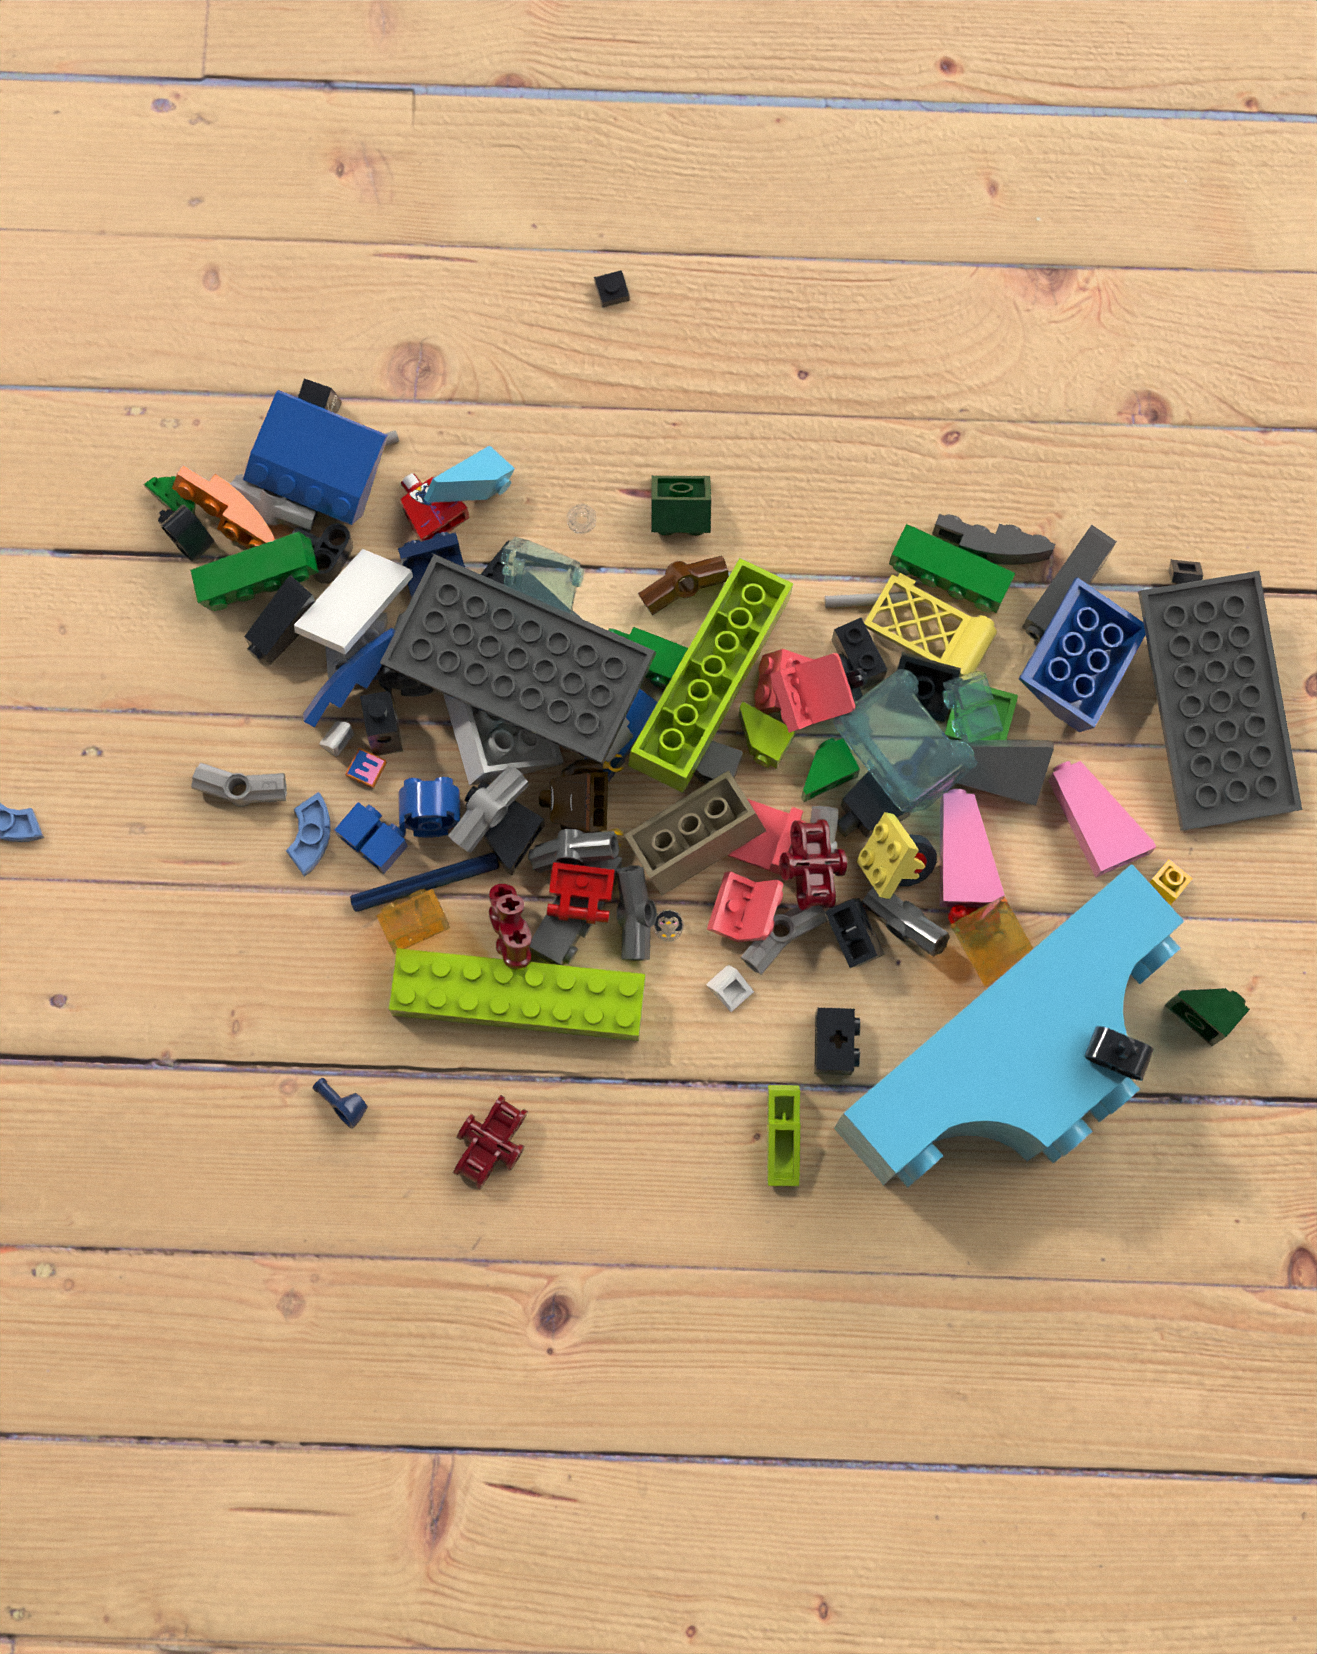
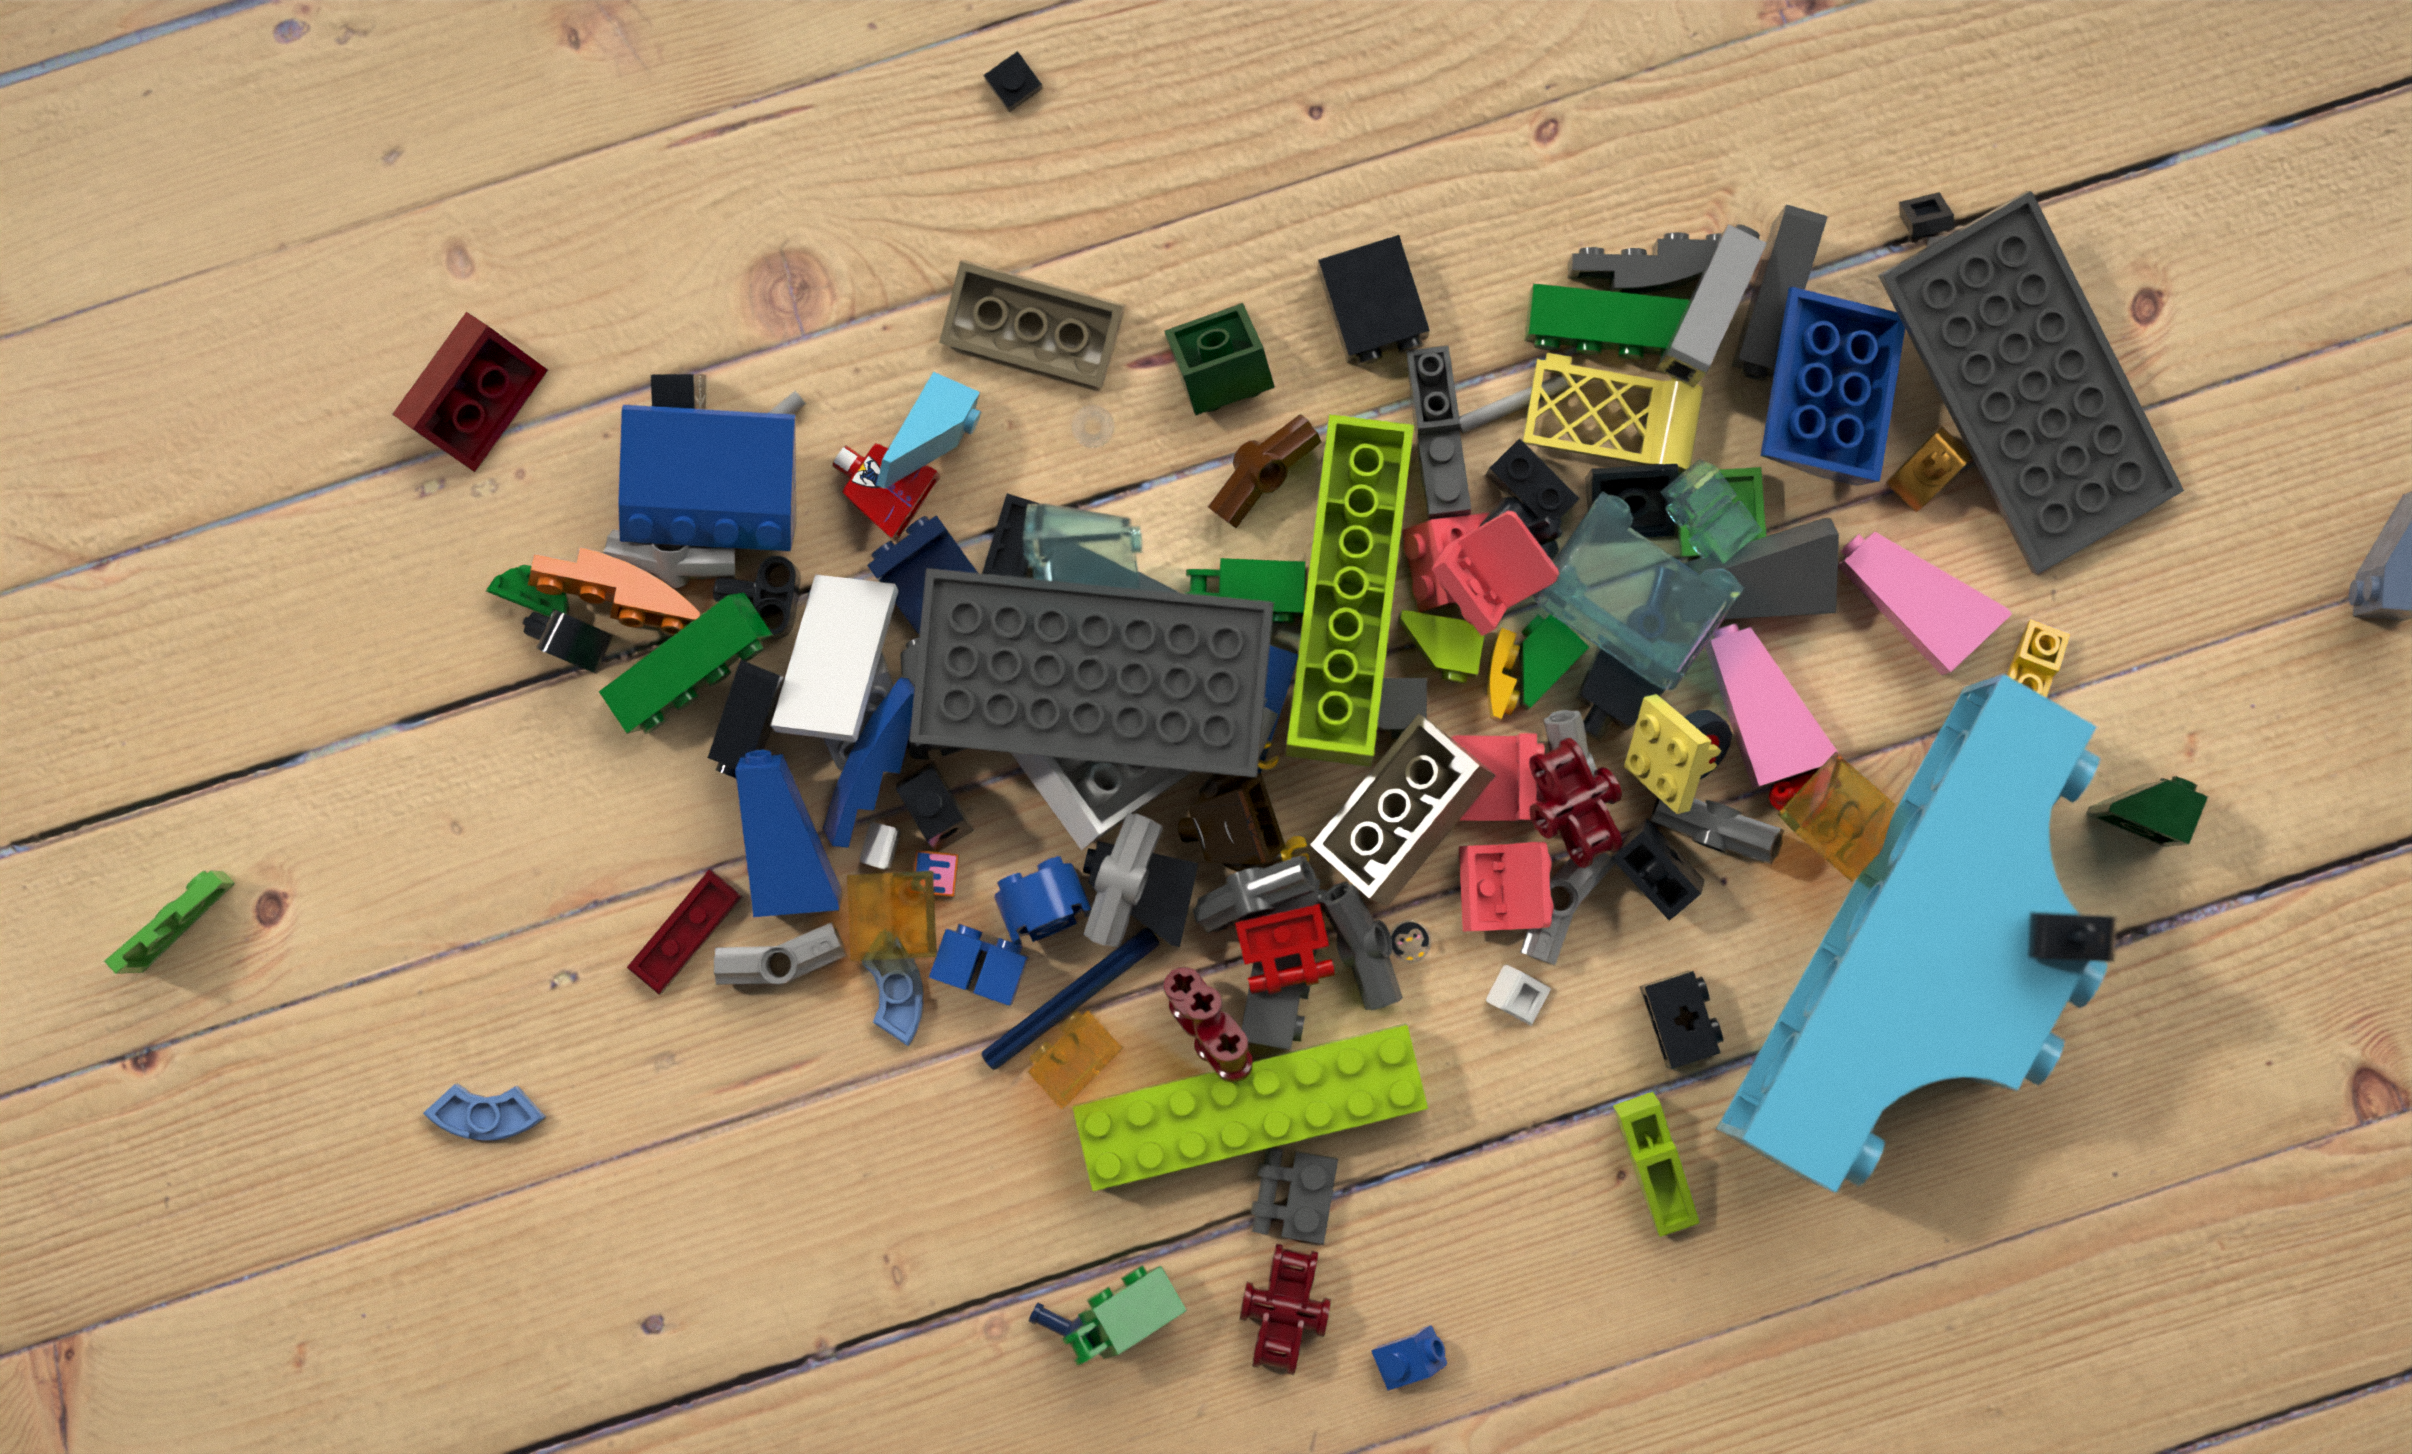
camera: 15 degrees left, 10 degrees up
none -> dark red slope [392,312,548,472]
none -> dark red tile [627,869,744,995]
none -> blue slope [735,750,842,917]
none -> clear yellow slope [847,871,937,962]
none -> dark tan slope [939,260,1126,388]
none -> brick [1062,1265,1187,1366]
none -> dark grey plate [1251,1147,1338,1244]
none -> black brick [1317,235,1430,366]
none -> blue bracket [1371,1325,1447,1391]
none -> dark grey slope [1406,345,1471,520]
none -> yellow slope [1487,627,1520,722]
none -> slope [1656,224,1767,387]
none -> pearl gold beam [1886,426,1972,512]

